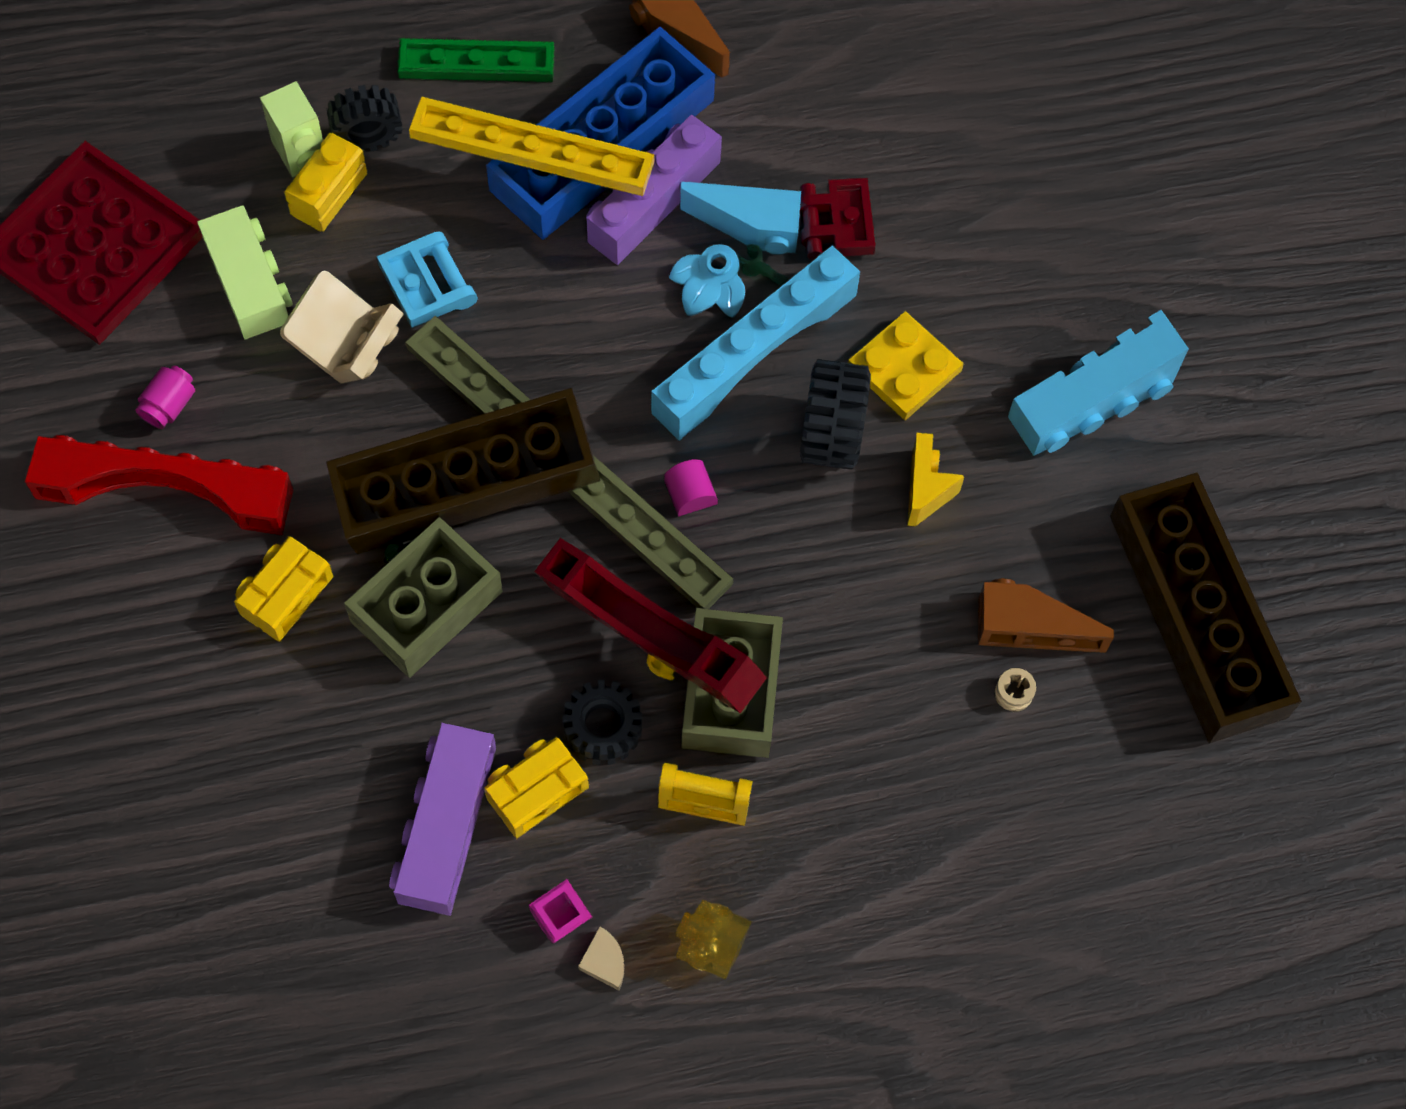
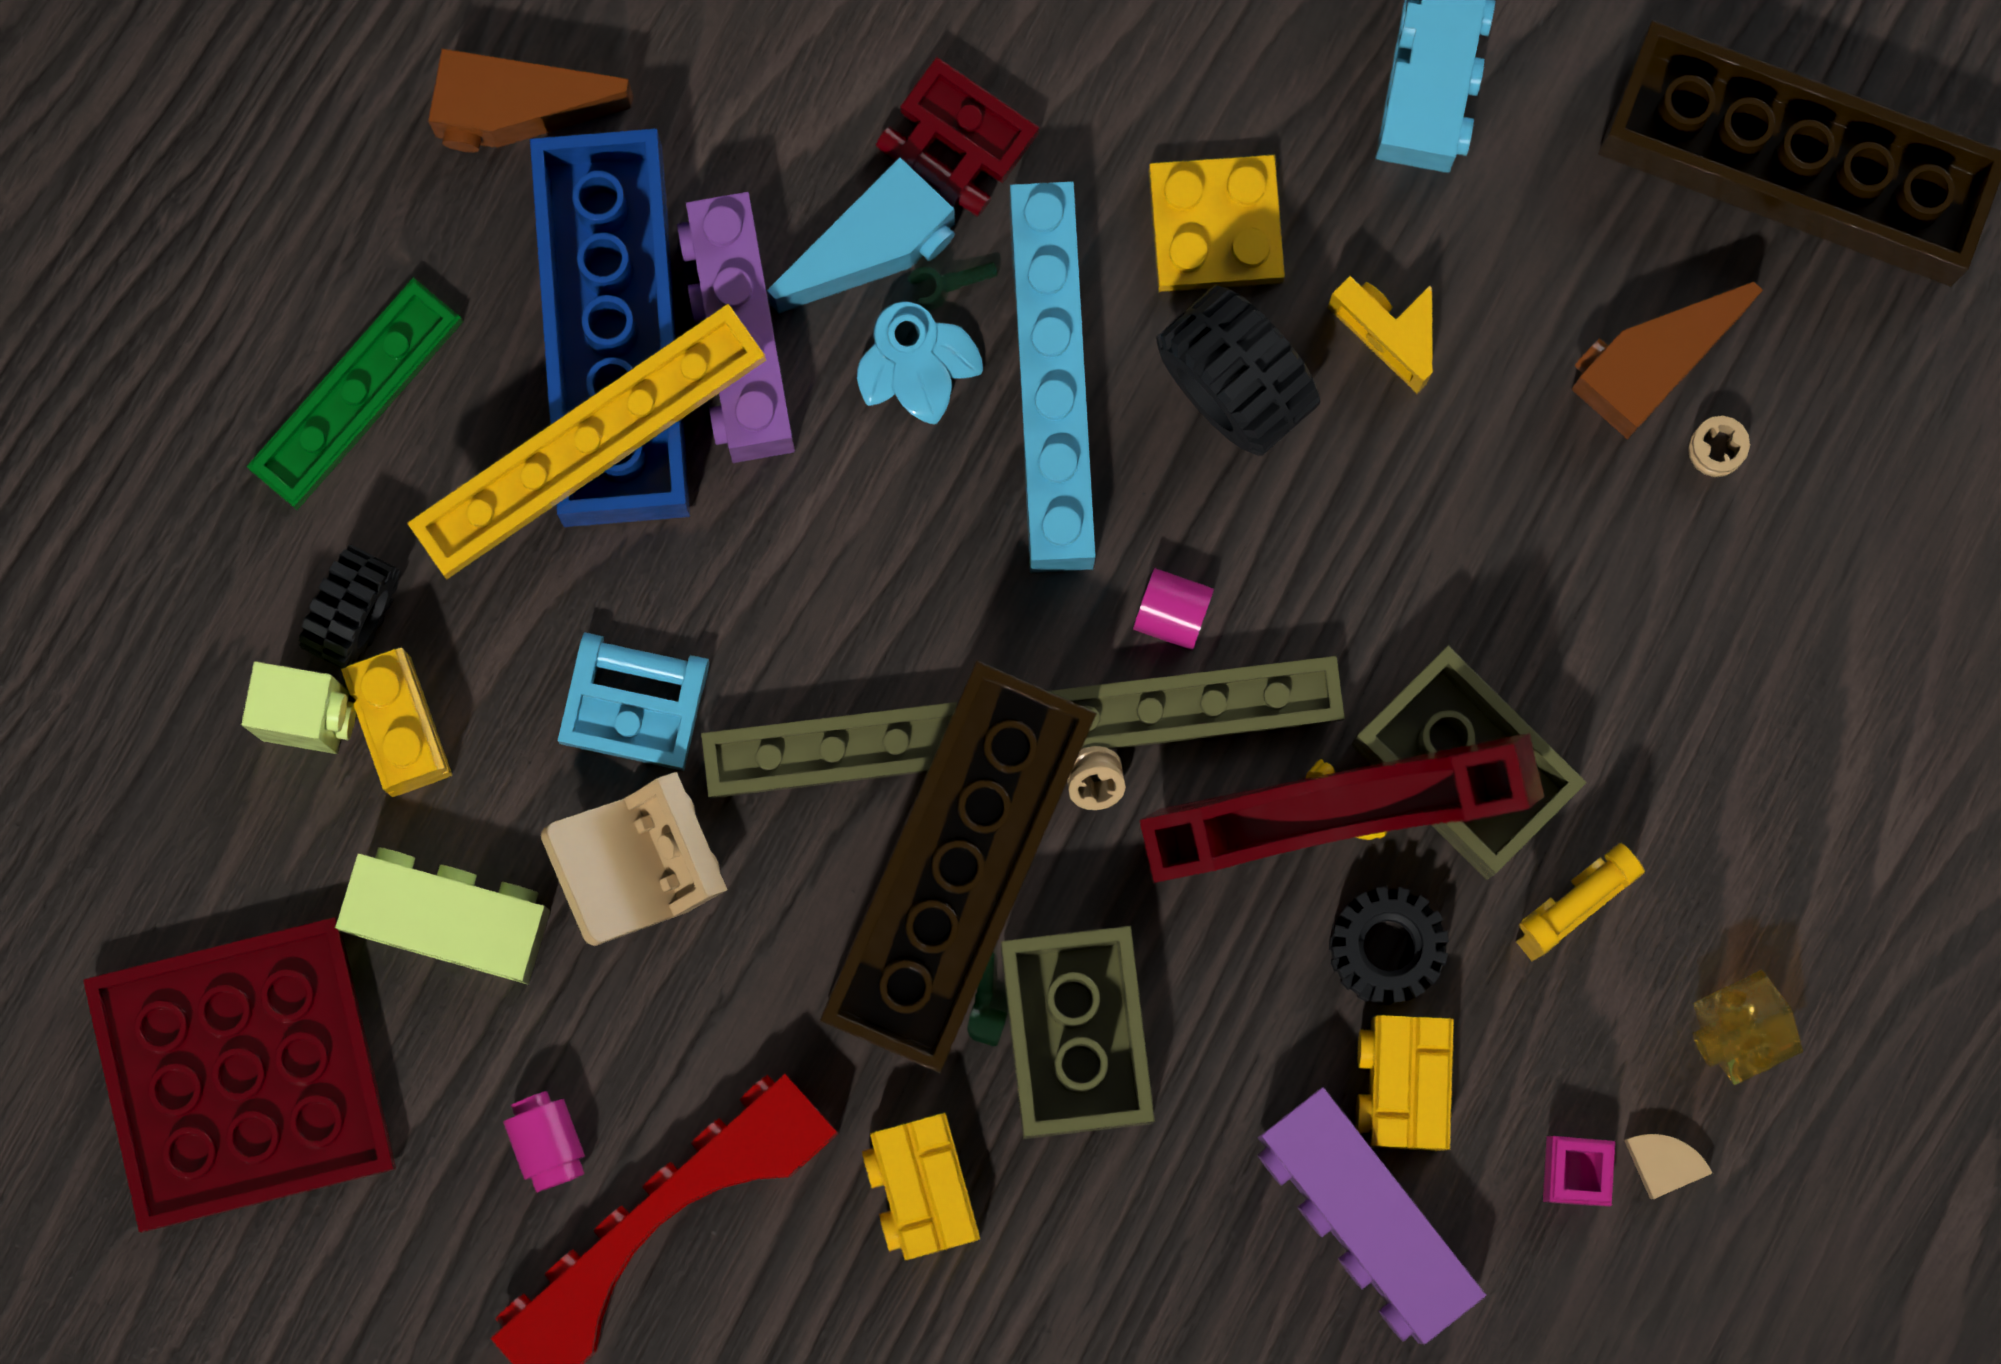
camera: 50 degrees left, 15 degrees up
none -> tan bush [1067,746,1126,810]

